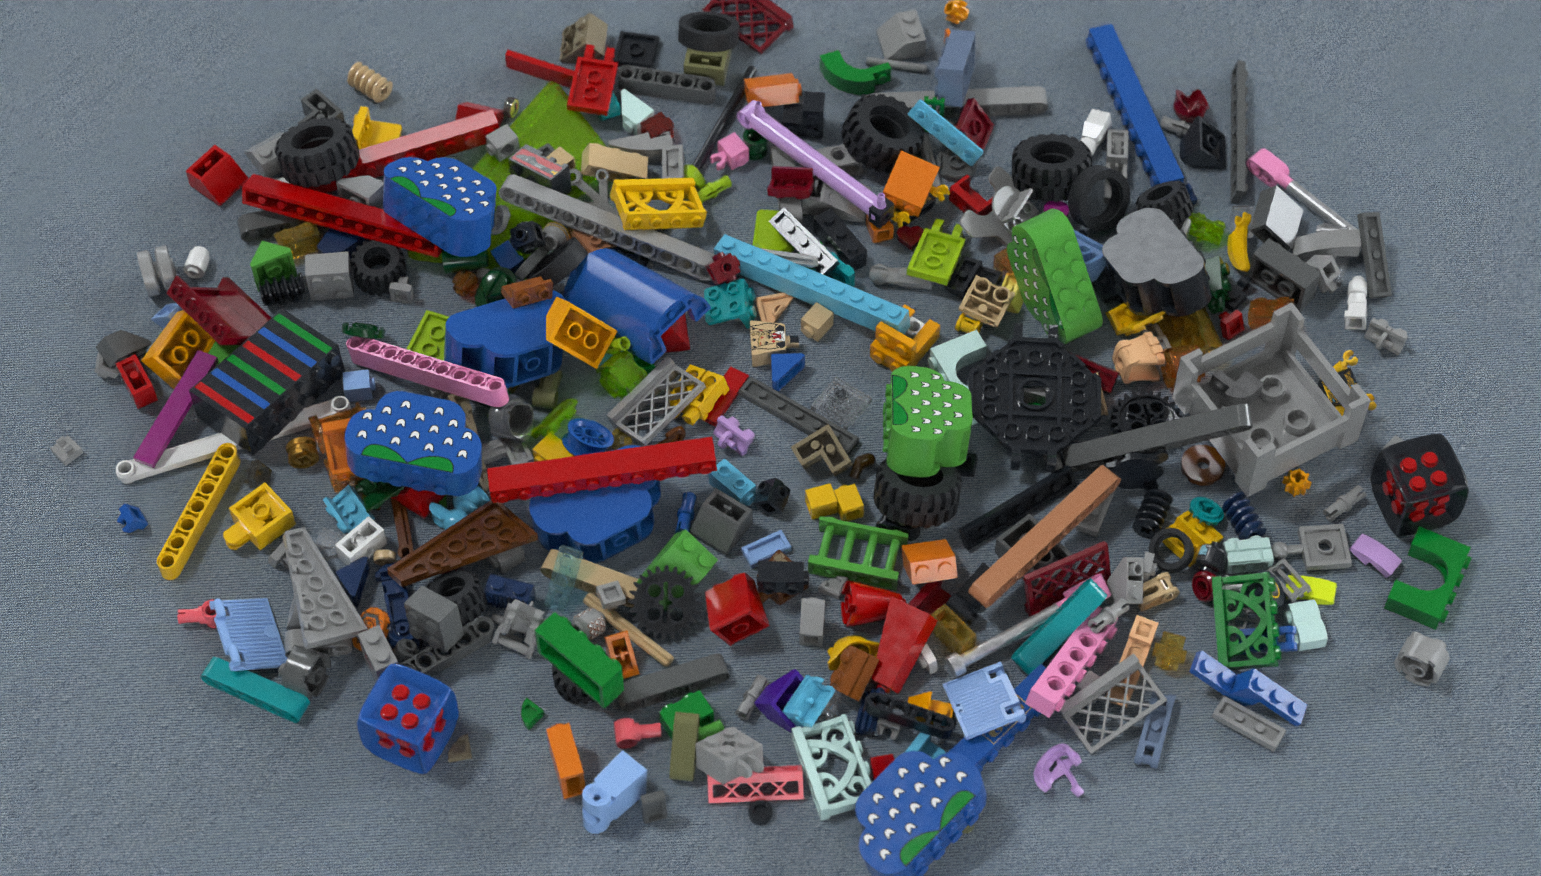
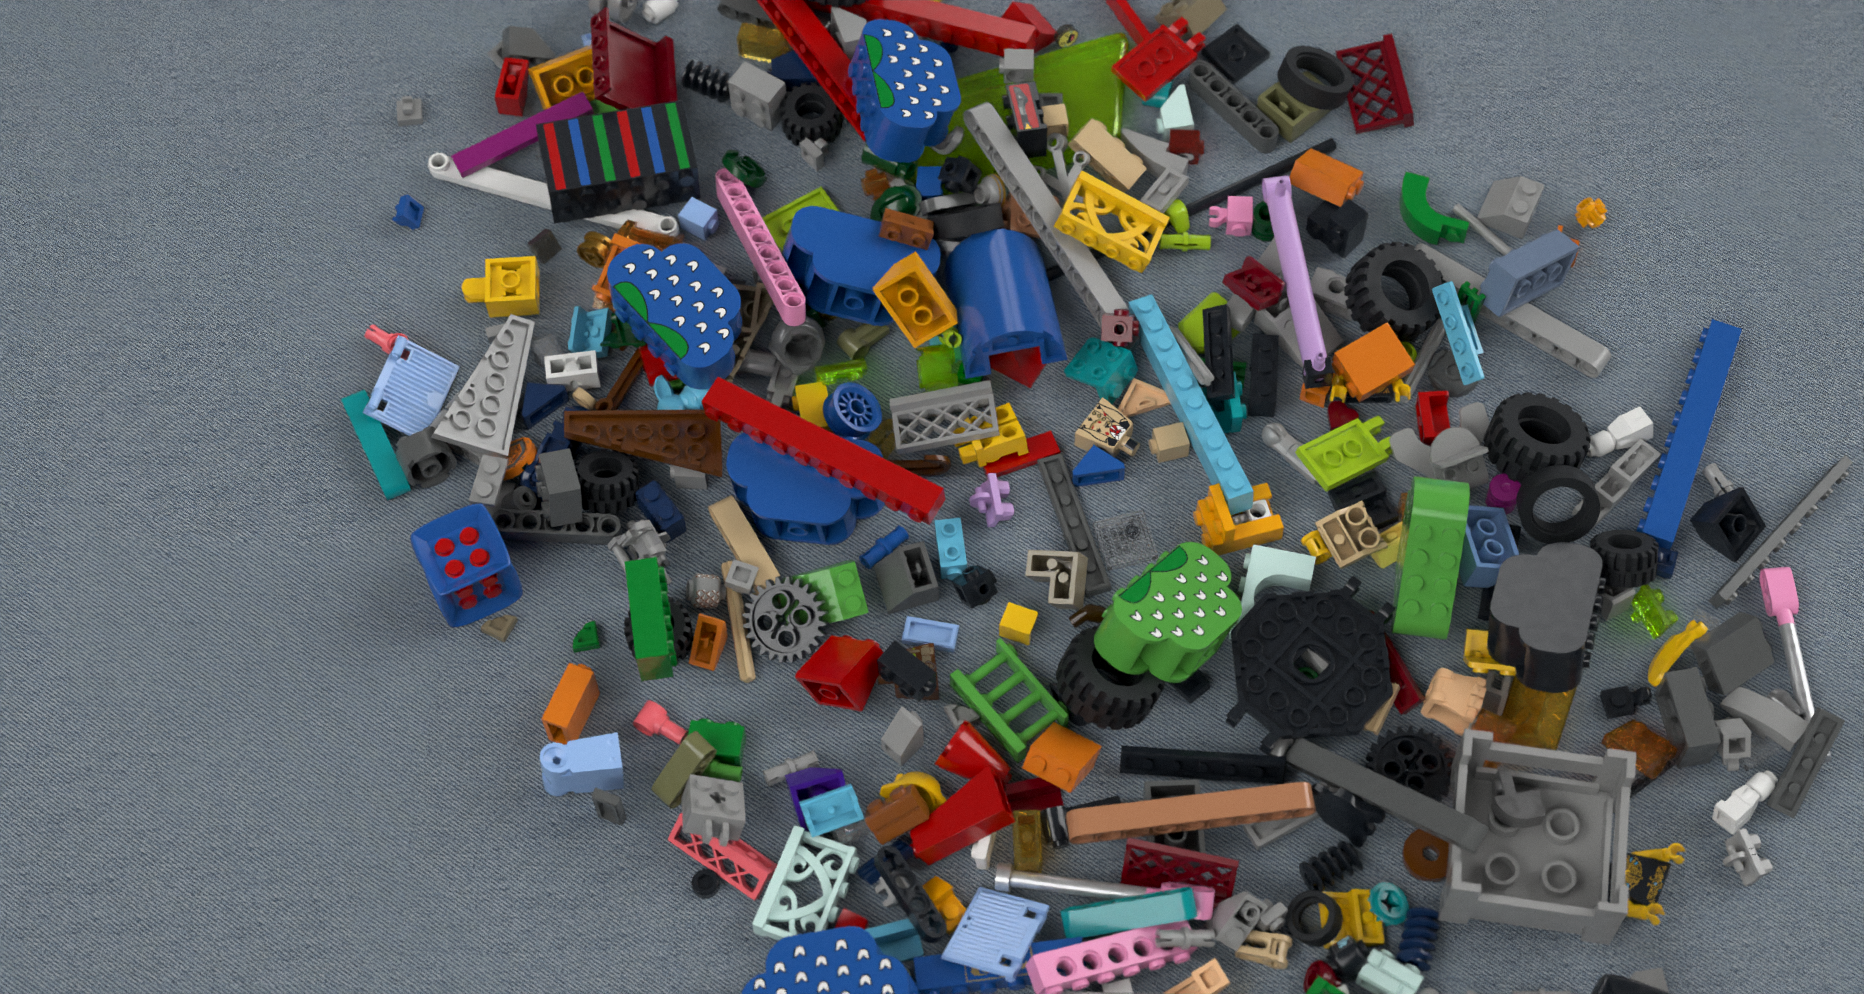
camera: 40 degrees right, 5 degrees up
yellow beam [156,443,241,580] -> none
bright green slope [250,241,298,292] -> none
clear light blue hinge [544,545,584,612] -> none
dark grey beam [617,654,730,712] -> none
yellow brick [834,484,864,522] -> none
dark red tile [952,98,994,156] -> none
dark red helmet [1173,89,1209,123] -> none
dark green hinge [1205,256,1232,314] -> none
red tile [1218,310,1244,340] -> none
light orange gear [1282,468,1311,497] -> none

